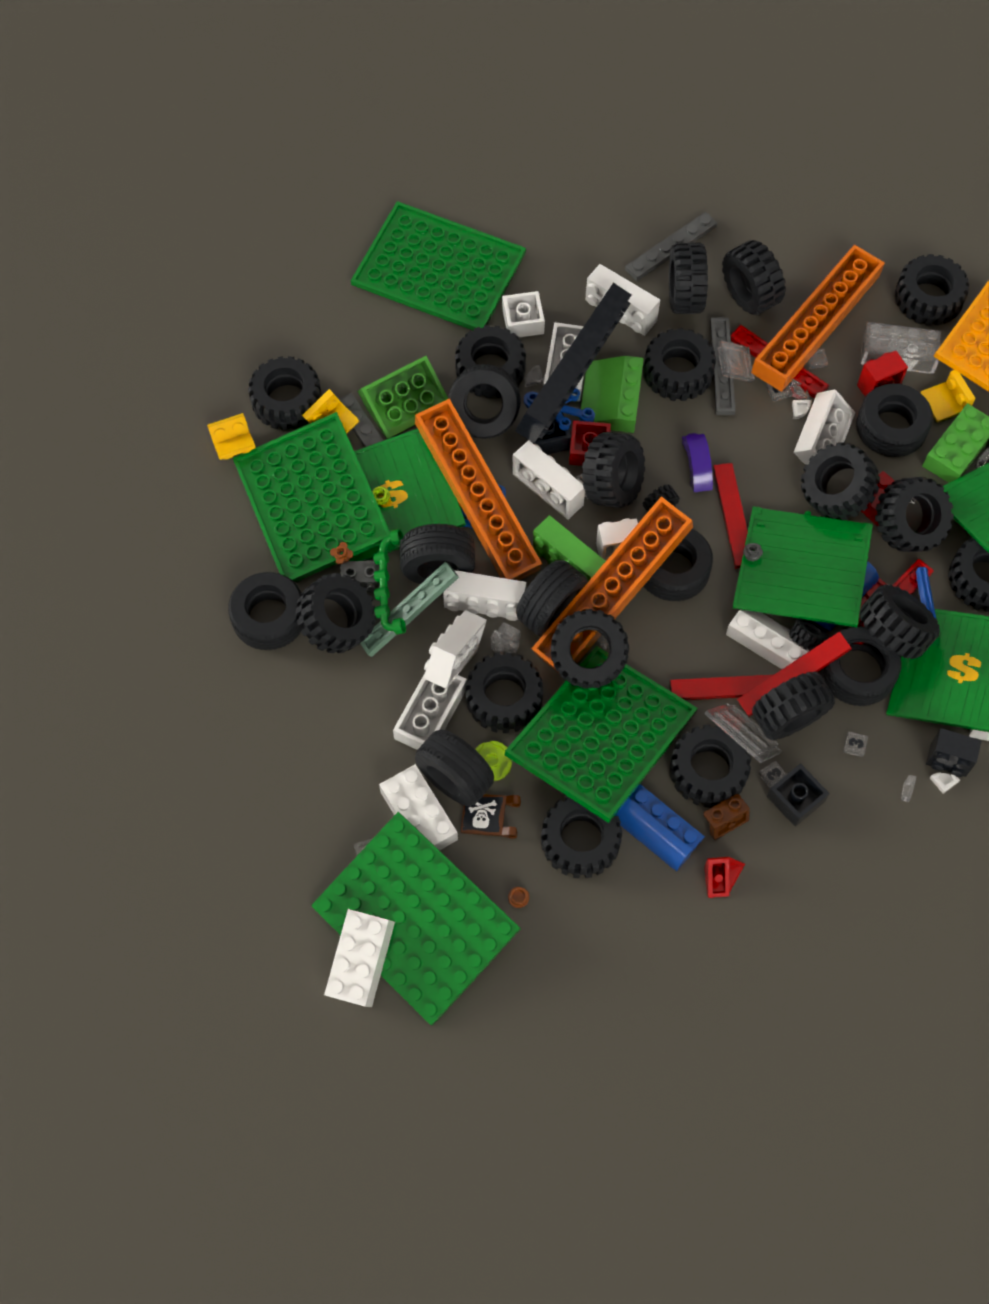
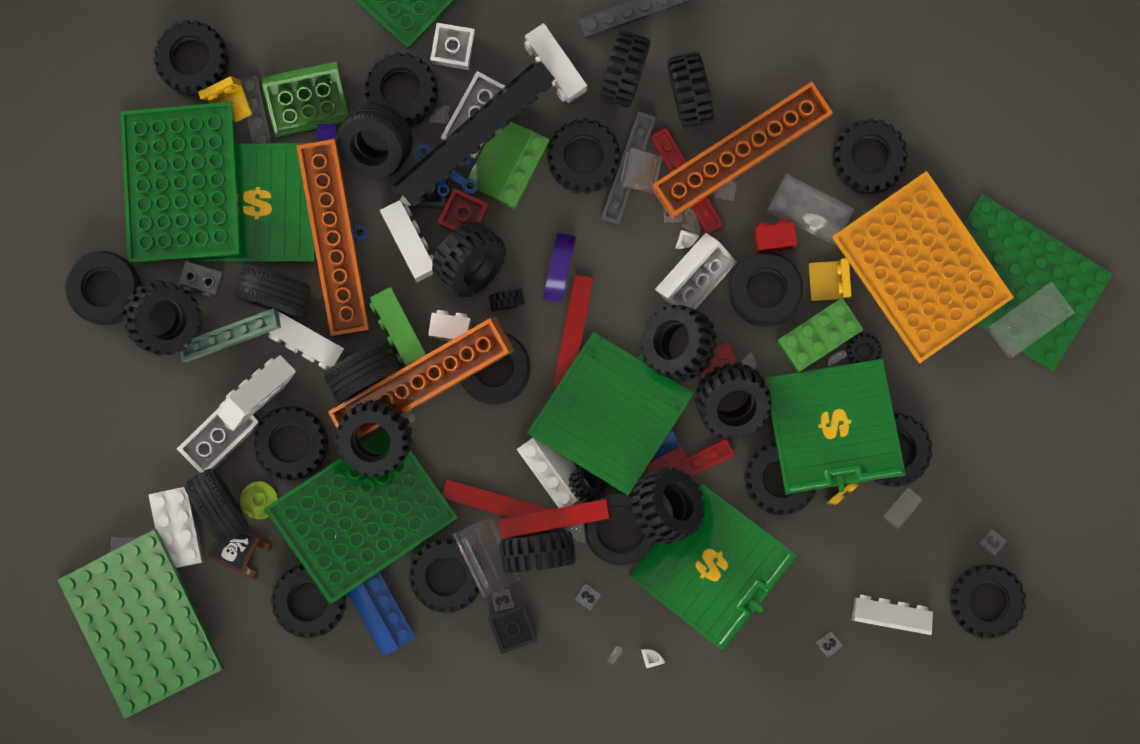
camera: 20 degrees right, 20 degrees up
yellow bracket [207,413,256,460] -> none
white brick [324,909,395,1007] -> none
dark orange plate [330,542,353,564] -> none
lime plate [372,486,390,505] -> none
green bar [373,529,406,635] -> none
clear brick [490,622,521,655] -> none
dark orange plate [508,887,529,908] -> none
reddish brown bracket [704,794,750,840] -> none
red slope [704,857,745,898] -> none
dark grey plate [743,543,763,561] -> none
blue axle [916,567,936,618] -> none
black brick [926,728,982,777] -> none

